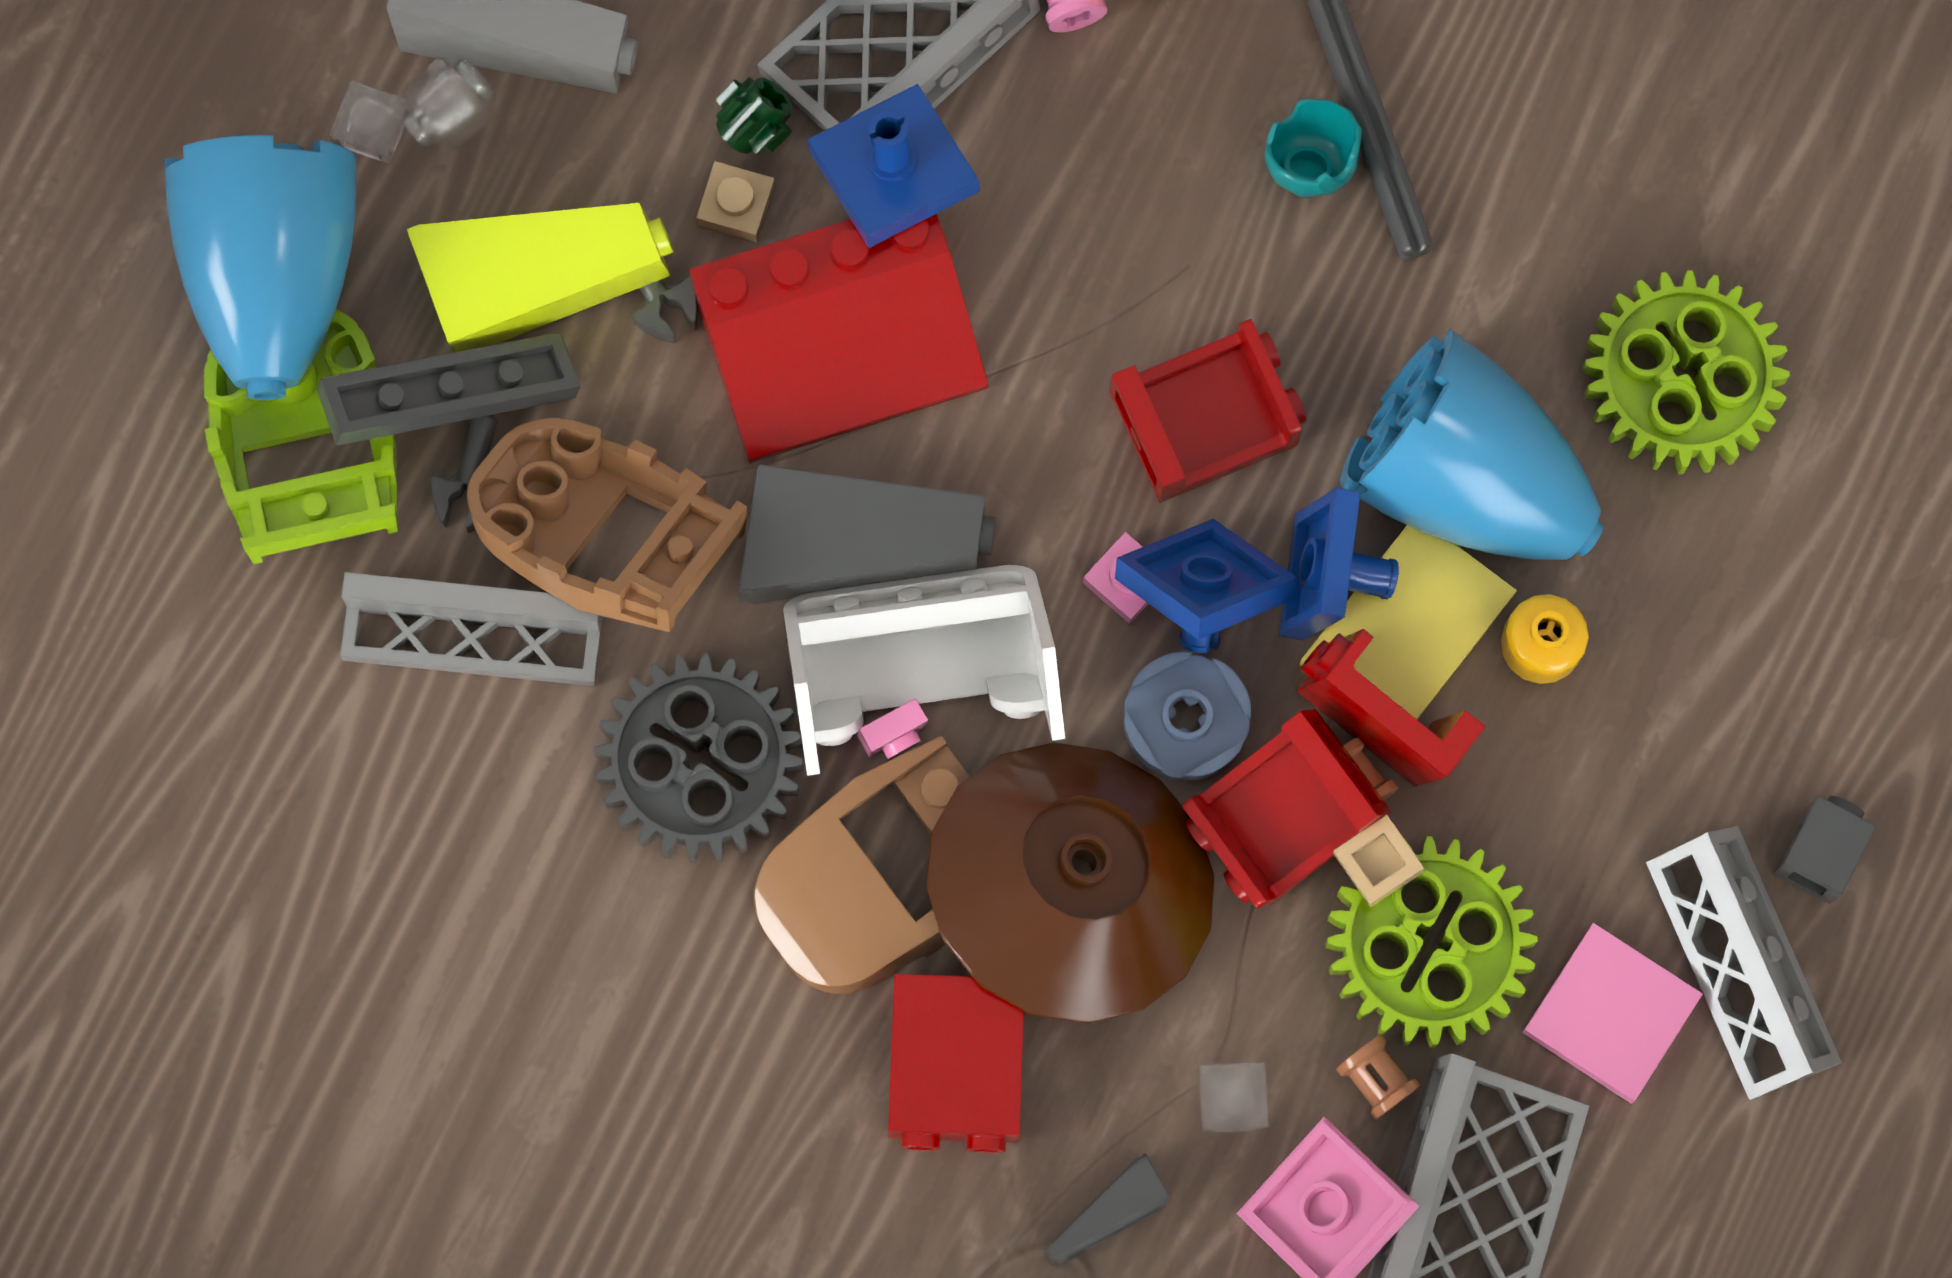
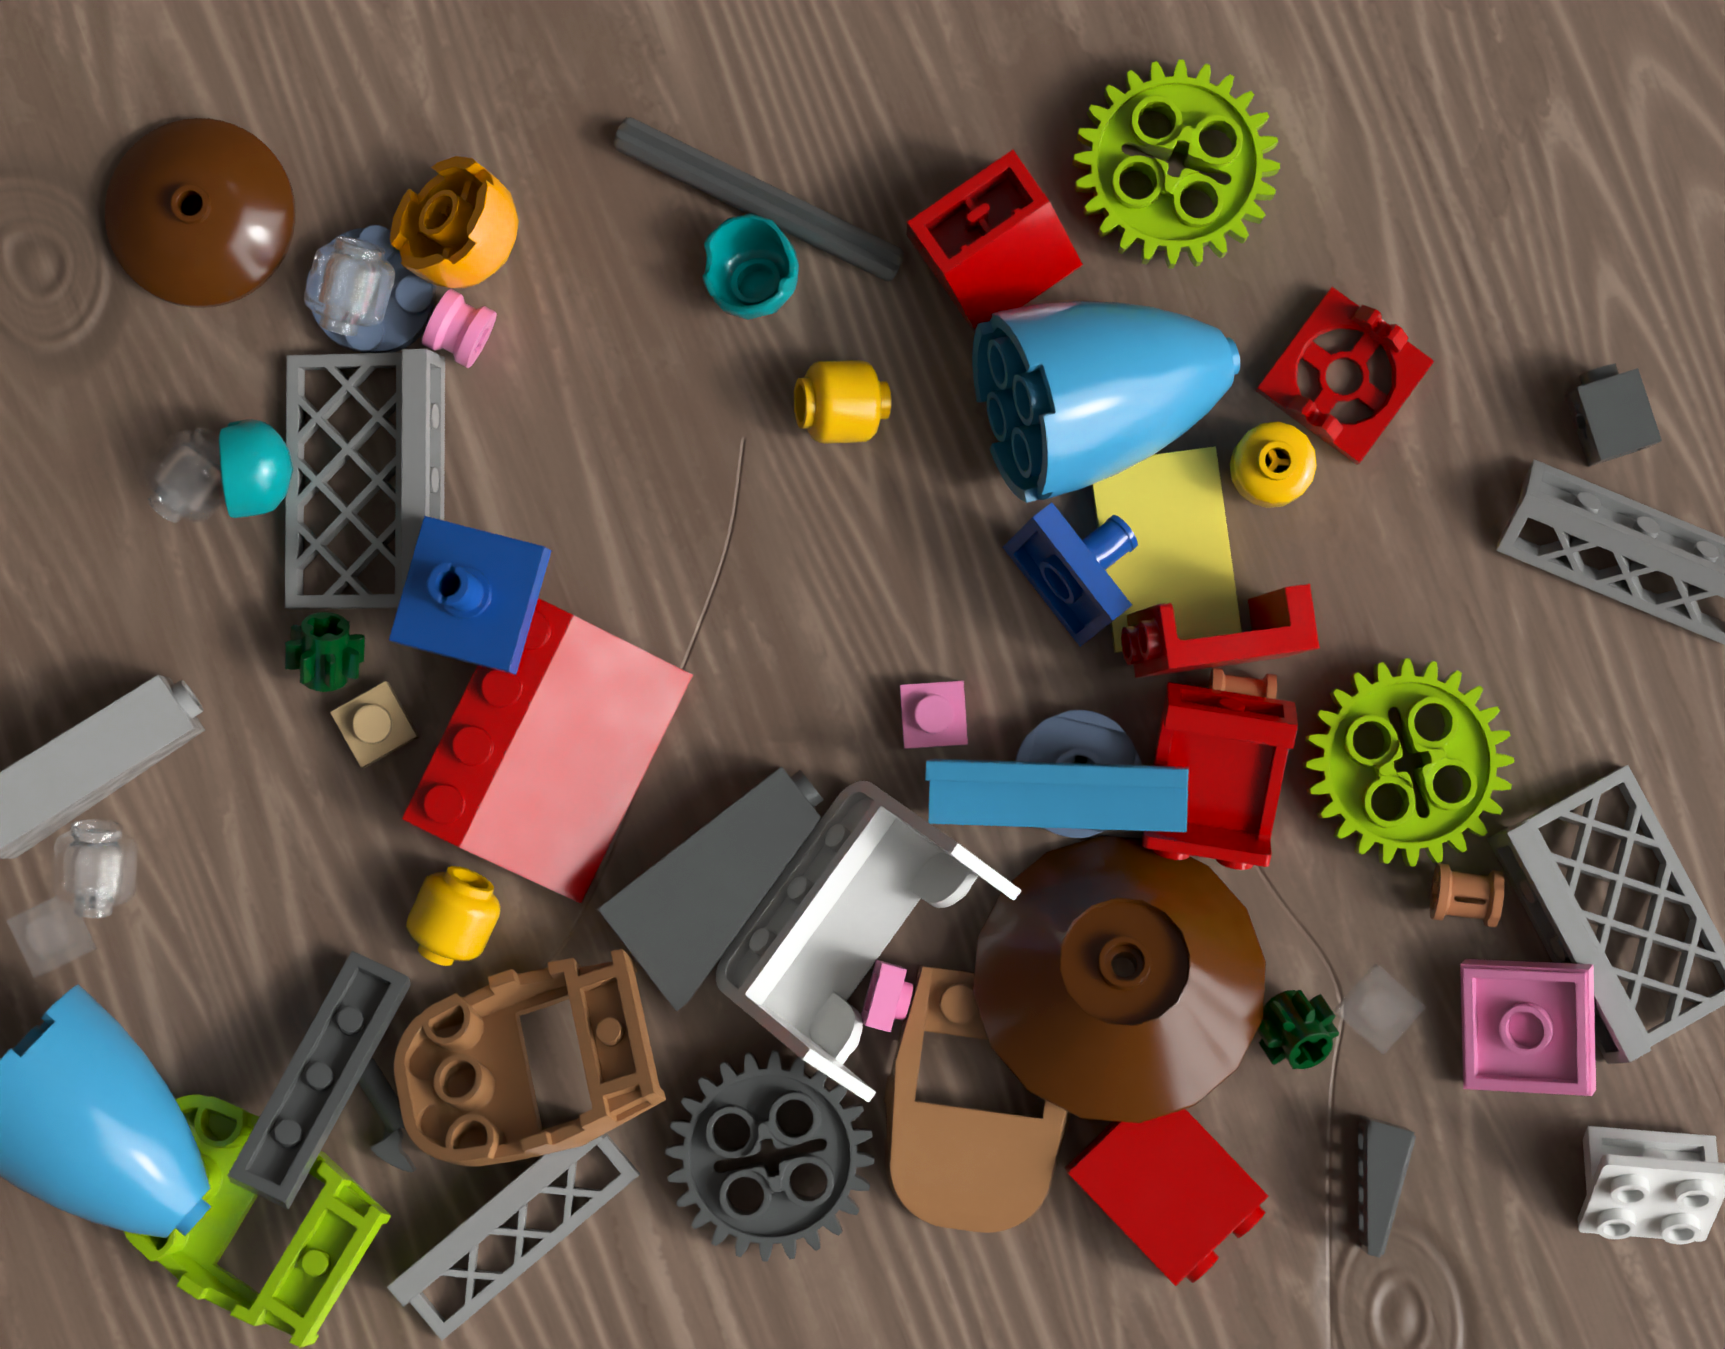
camera: 40 degrees left, 10 degrees up
neon yellow slope [407,203,674,352] -> none
dark grey bar [632,277,698,343] -> none
red panel [1109,318,1306,503] -> none
blue tile [1115,519,1298,653] -> none
tan plate [1333,815,1424,908] -> none
bright pink tile [1522,923,1703,1104] -> none
none -> yellow head [406,866,501,966]
none -> yellow head [794,360,891,444]
none -> red slope [906,149,1083,333]
none -> dark azure fence [926,759,1189,832]
none -> red piece [1255,287,1435,465]
none -> dark green gear [1257,990,1339,1069]

